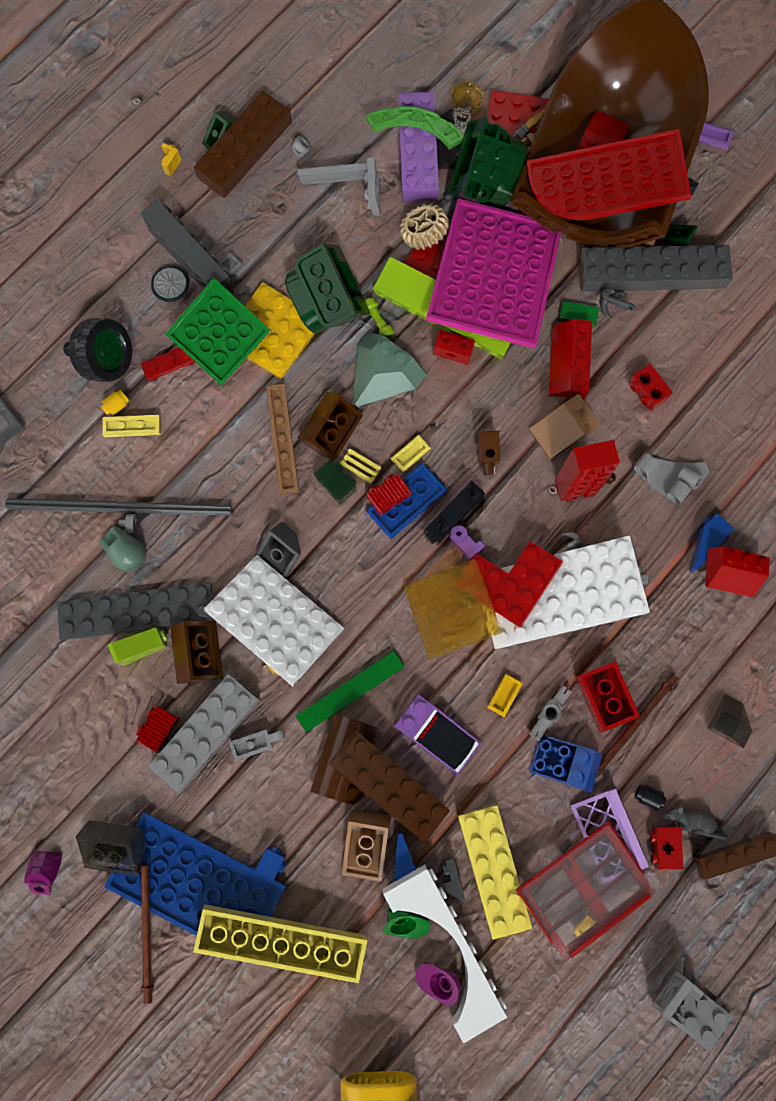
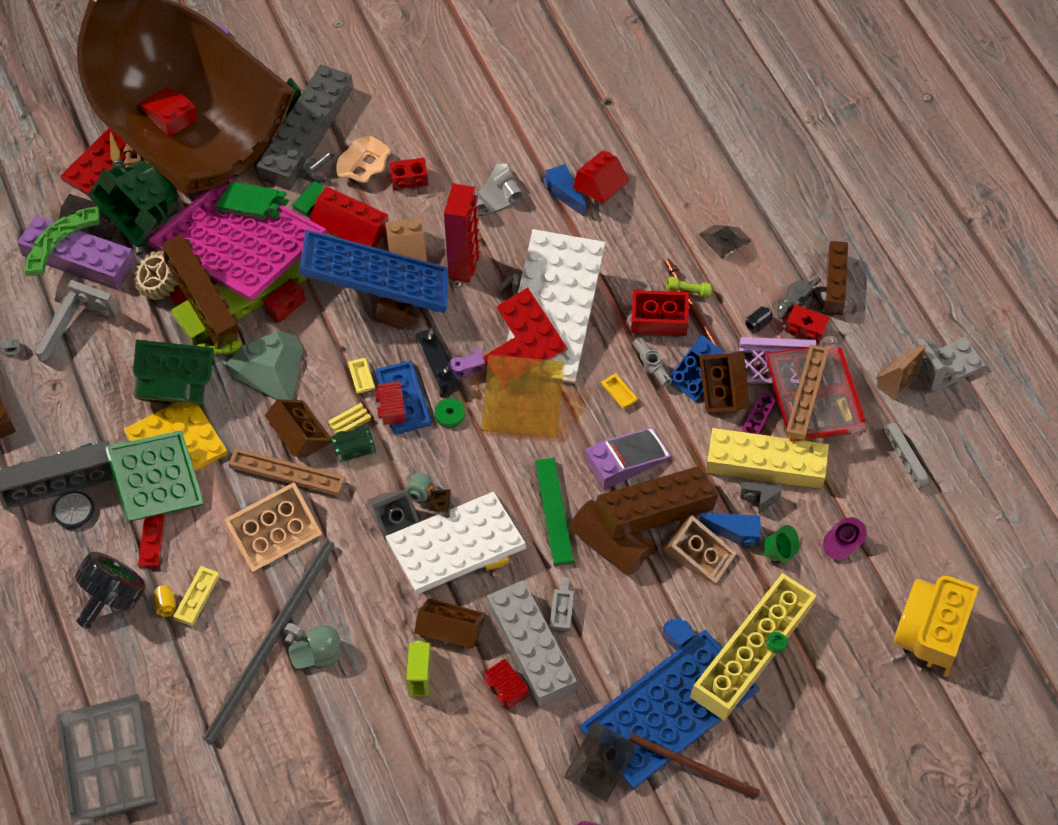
camera: 65 degrees left, 20 degrees down
dark grey plate [57,582,215,641] -> none
white arch [382,865,507,1043] -> none
clear yellow piece [451,82,483,114] -> none
red plate [527,129,691,220] -> none
none -> reddish brown brick [162,234,239,350]
none -> green tile [215,182,289,220]
none -> light nougat slope [222,482,322,572]
none -> blue plate [299,229,448,313]
none -> light nougat piece [337,136,391,183]
none -> sand green head [405,473,434,502]
none -> dark brown tile [430,489,452,518]
none -> green piece [434,398,465,428]
none -> lime piece [666,277,712,298]
none -> reddish brown slope [699,351,750,413]
none -> magenta beam [742,393,775,435]
none -> green tile [766,632,788,654]
none -> medium nougat plate [785,345,829,440]
none -> medium nougat slope [876,344,926,400]
none -> light grey beam [884,422,929,488]

